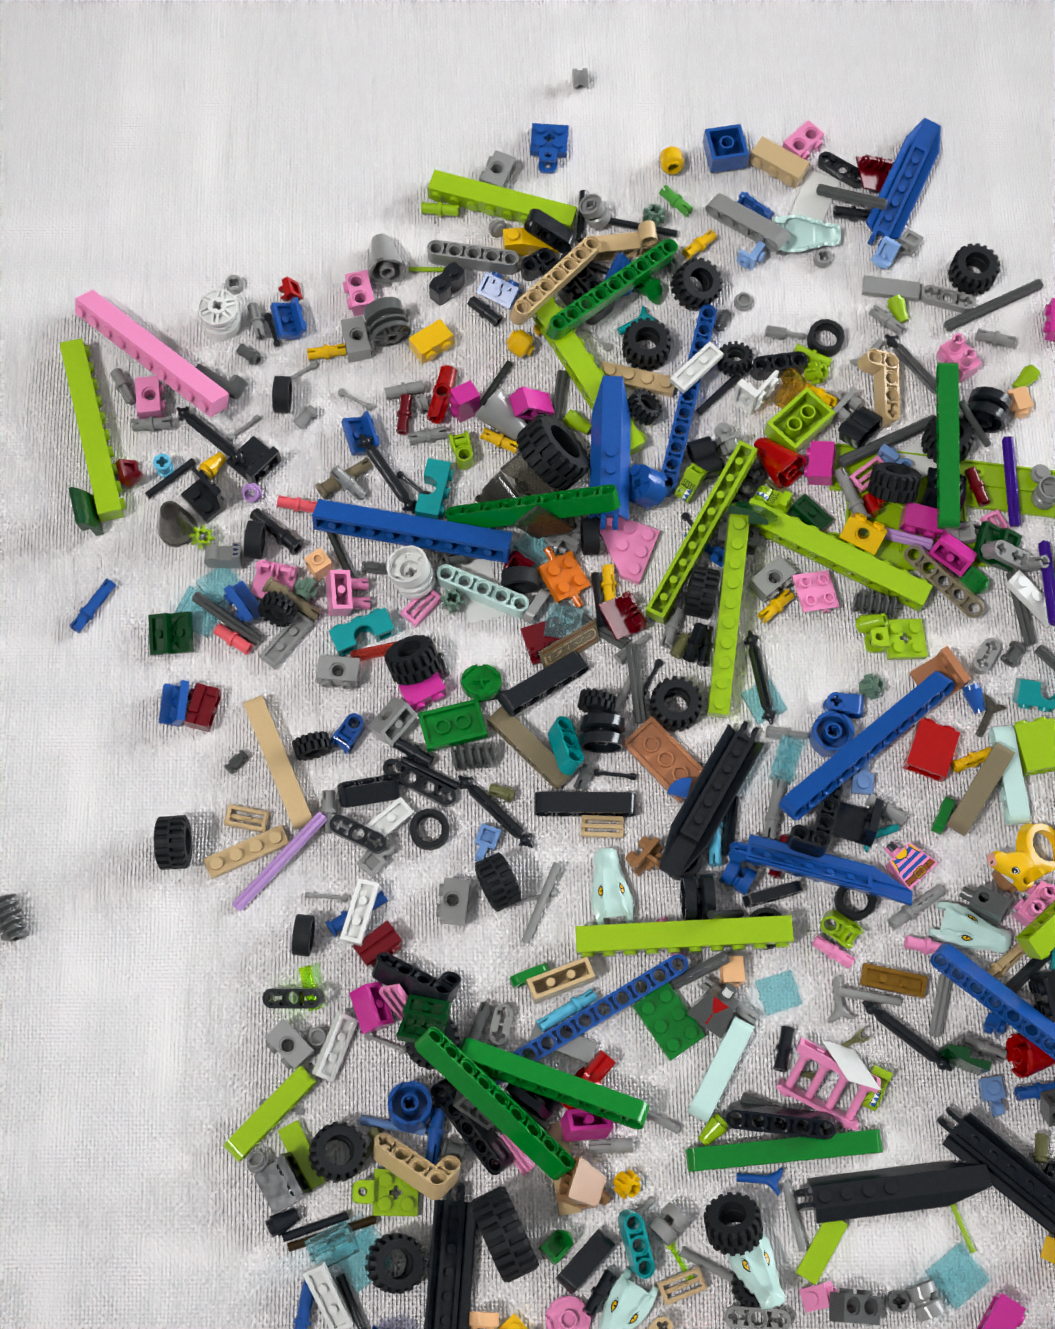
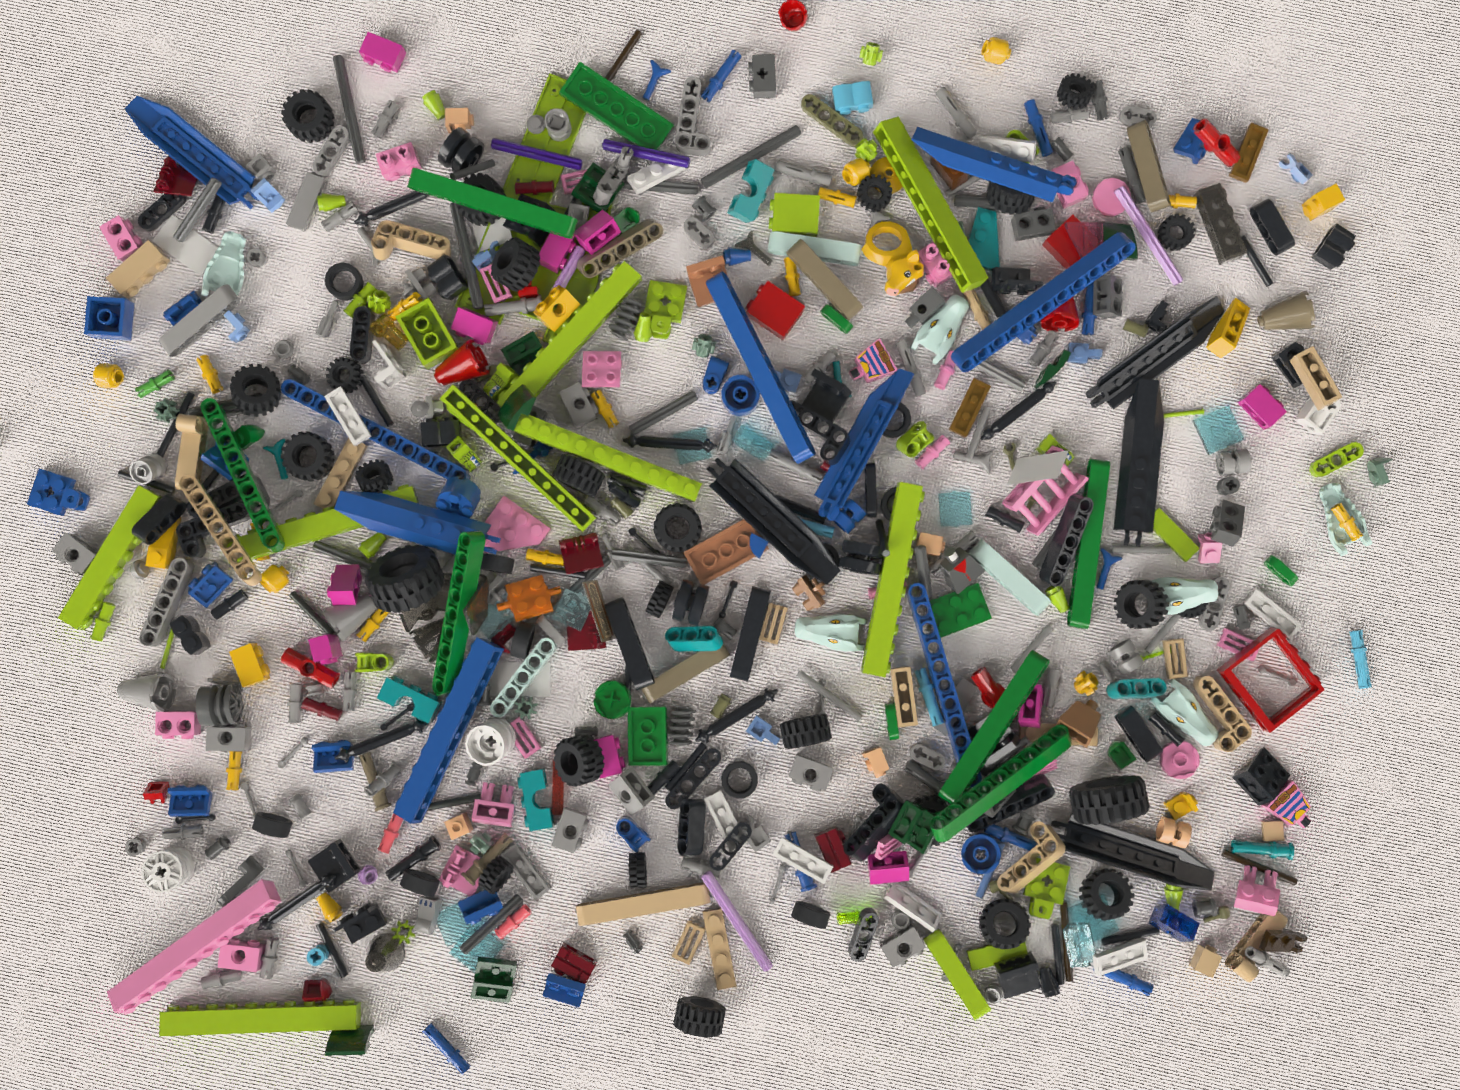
camera: 70 degrees left, 15 degrees up
none -> dark grey axle [629,391,698,435]
none -> light nougat brick [861,746,889,778]

